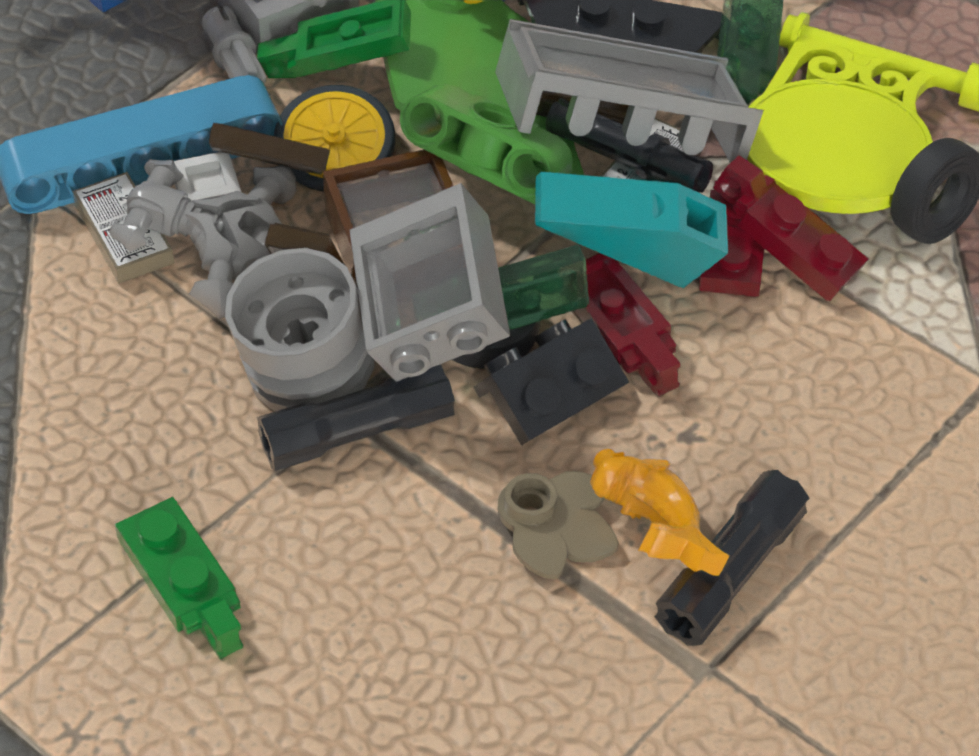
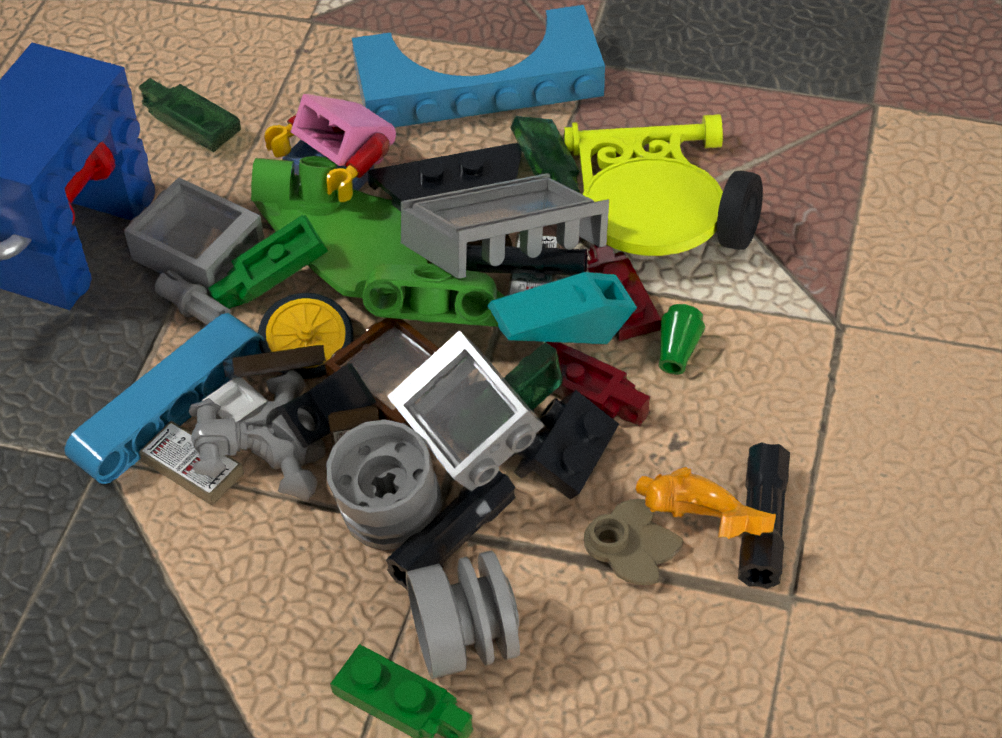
camera: 25 degrees left, 0 degrees up
dark red hinge [713,155,869,301] -> none
none -> black bracket [279,363,376,448]
none -> light grey wheel [406,550,520,679]
none -> green cone [658,304,705,375]

